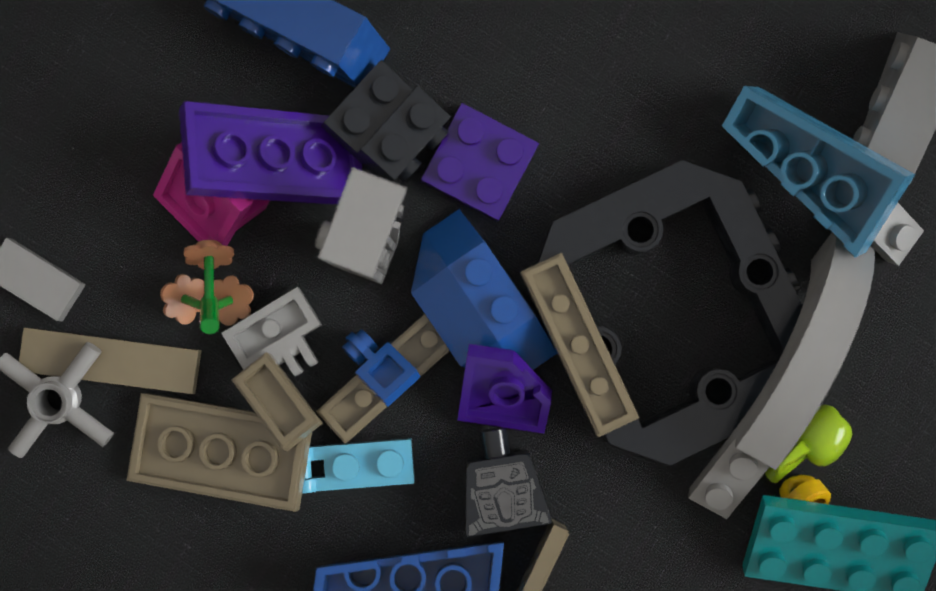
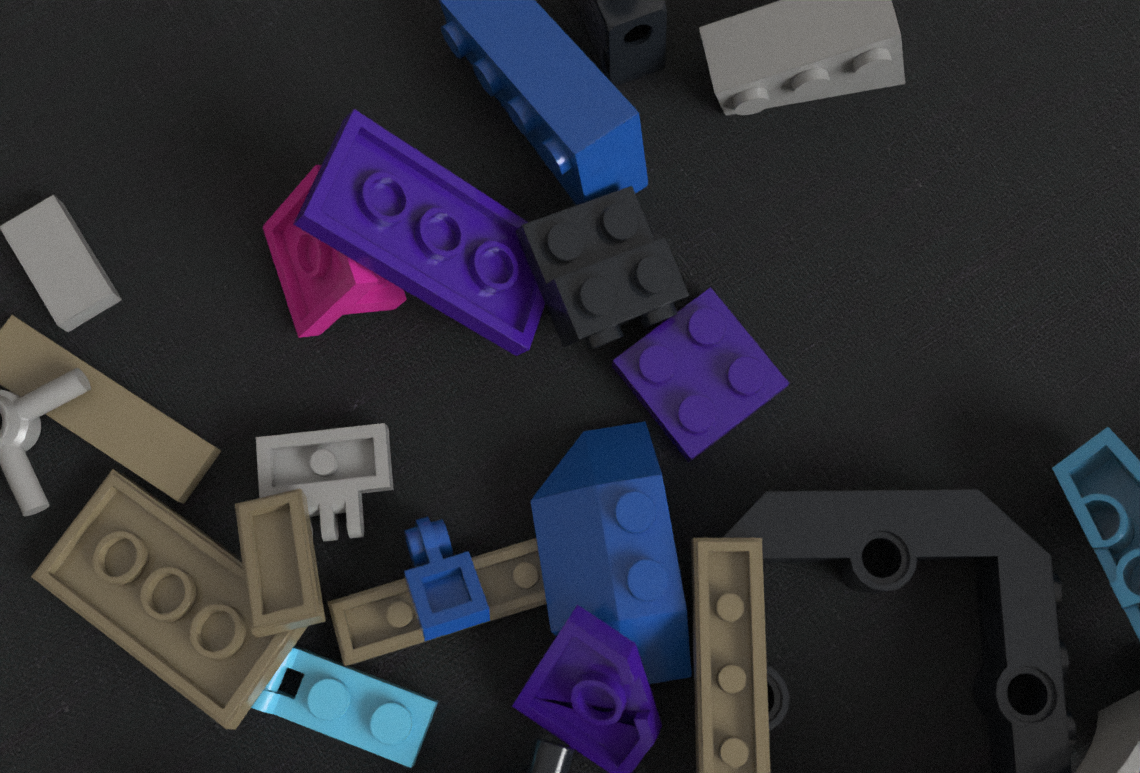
camera: 25 degrees right, 10 degrees down
nougat plant [160,240,254,334] -> none
light grey wedge [315,168,407,285] -> none

